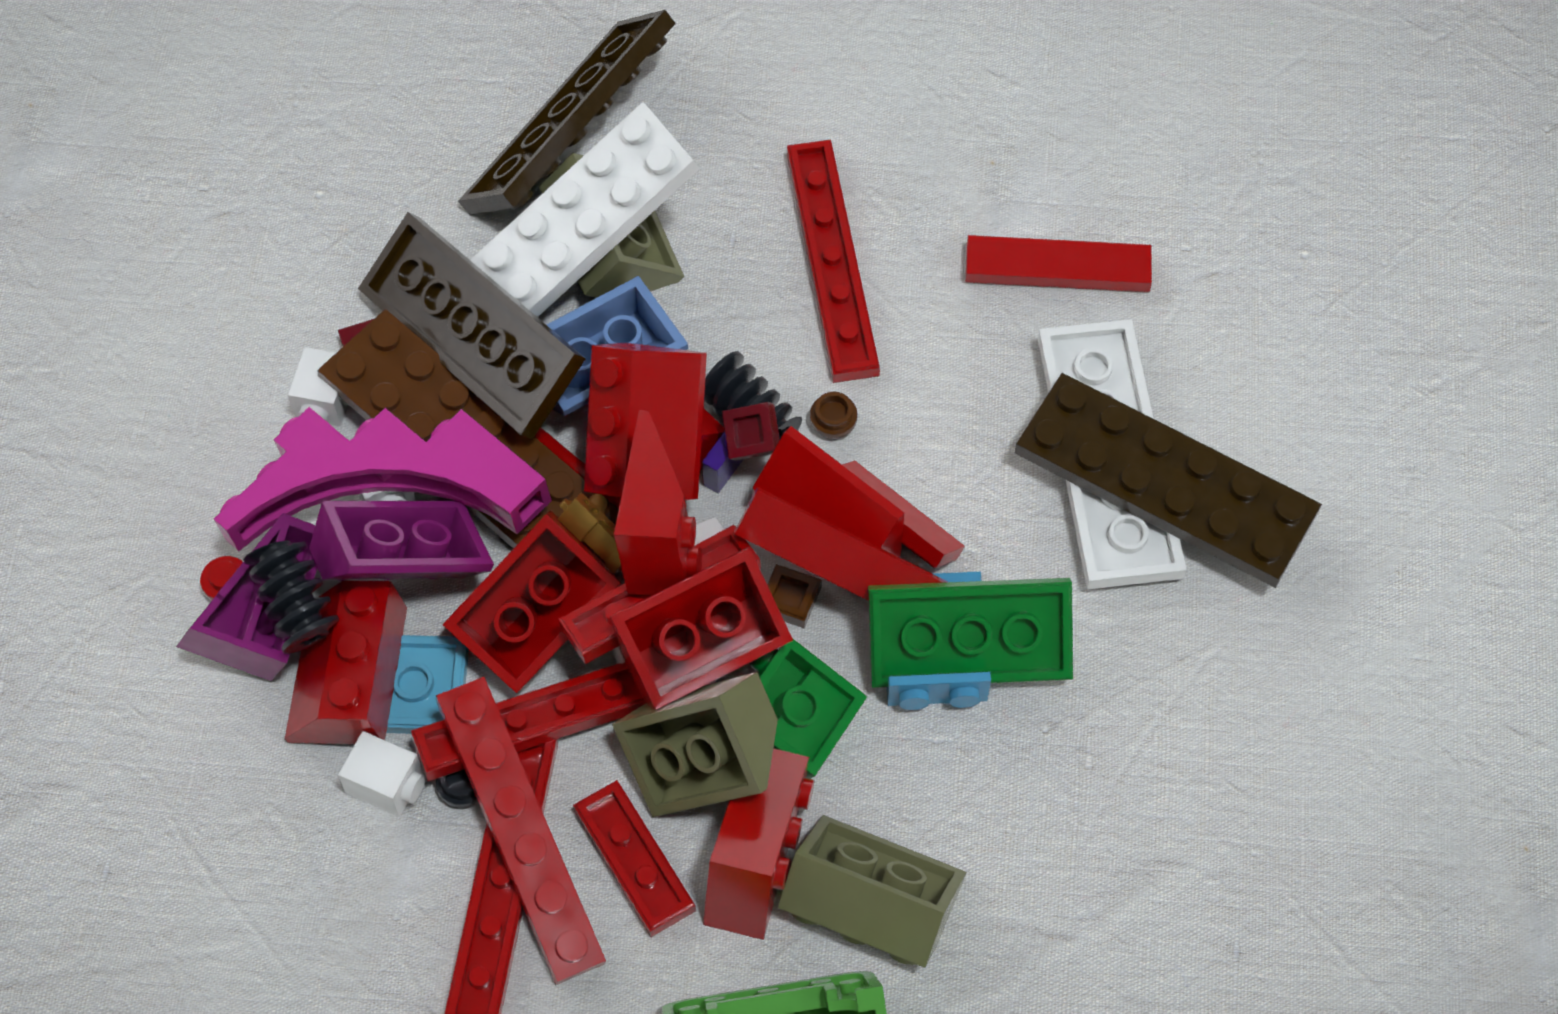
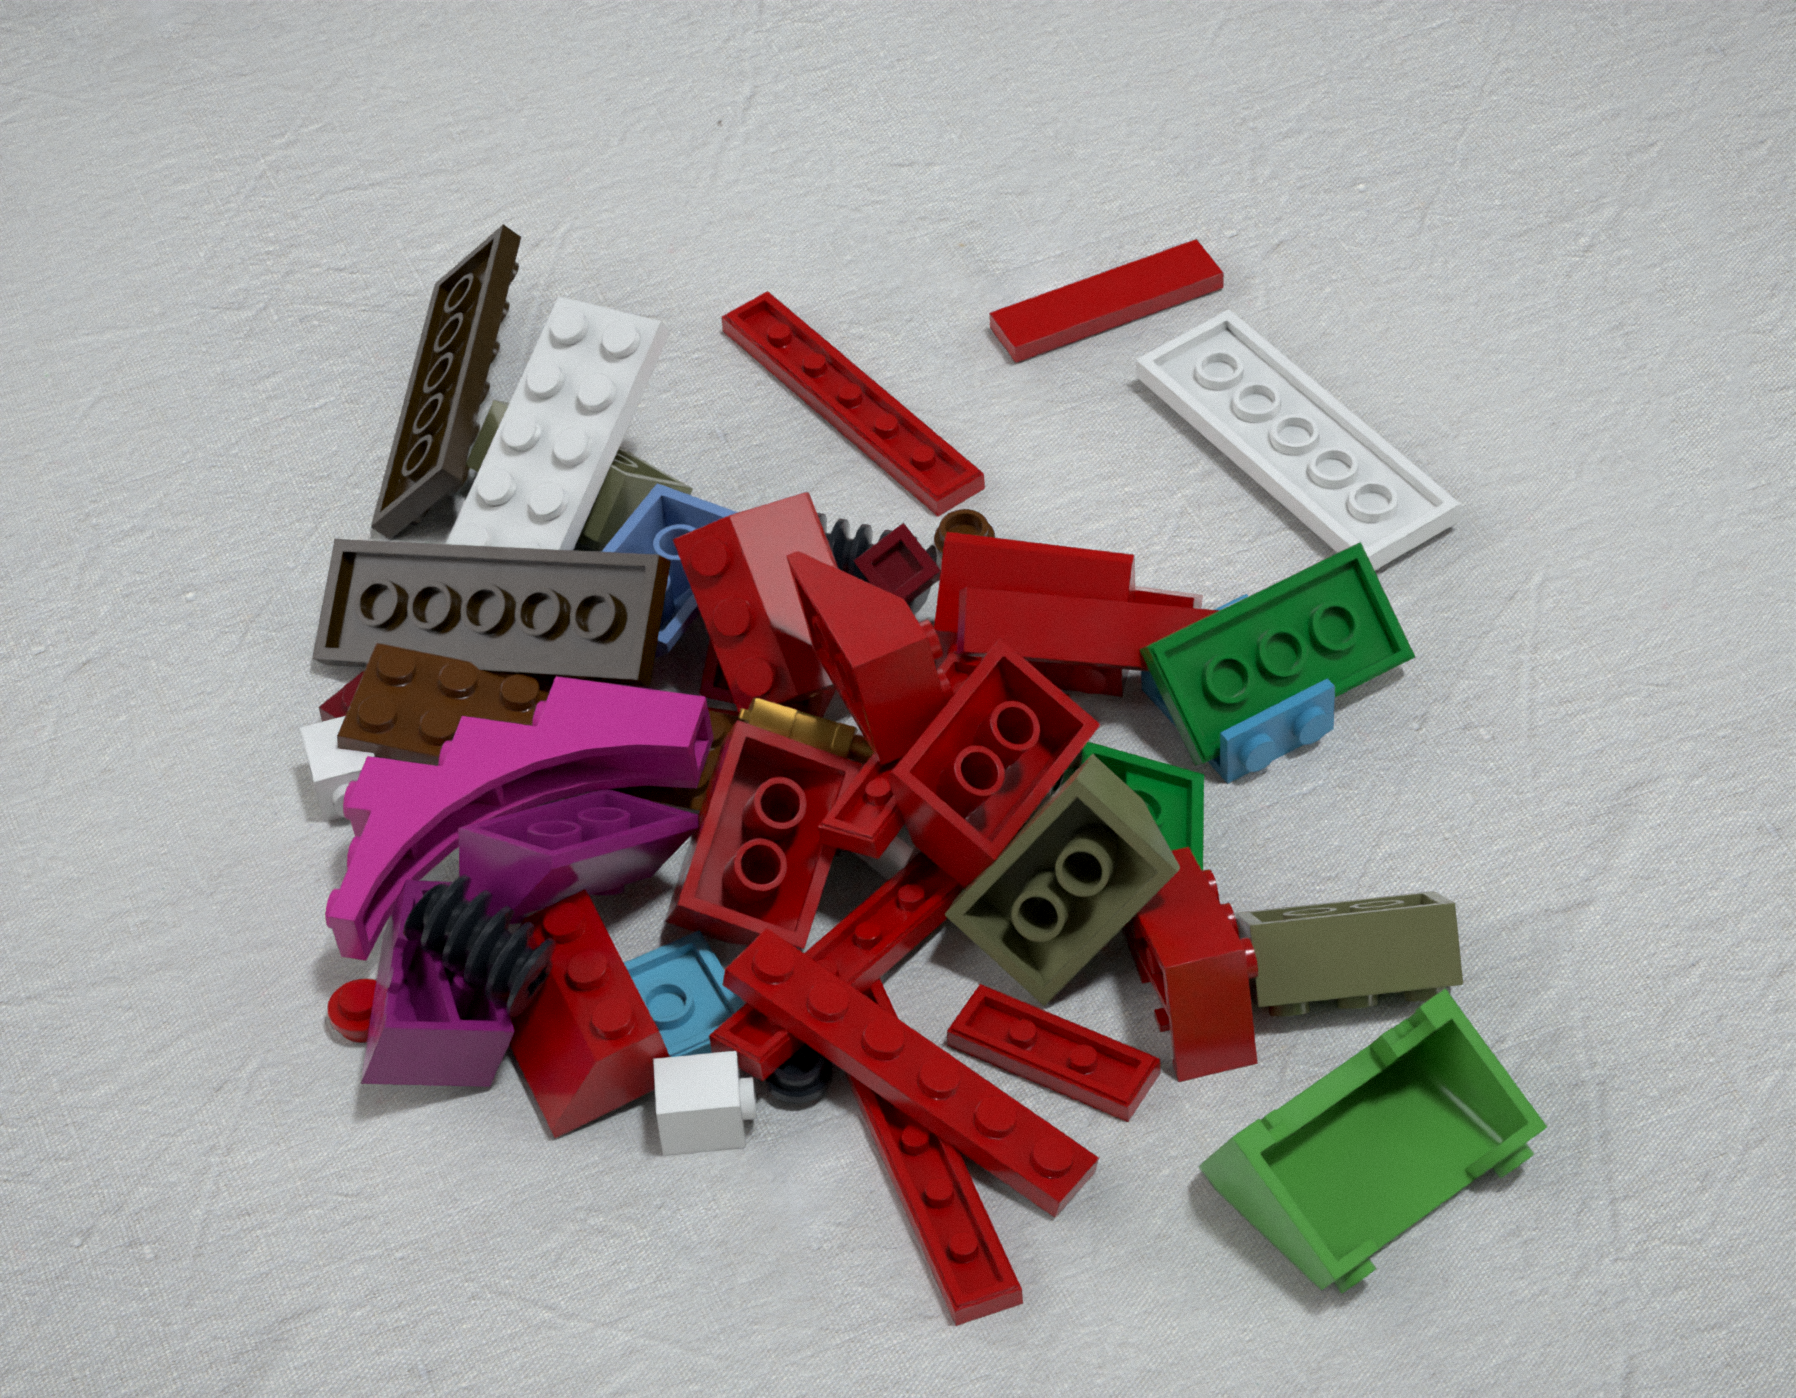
camera: 25 degrees left, 15 degrees down
dark brown plate [1014,373,1322,588] -> none

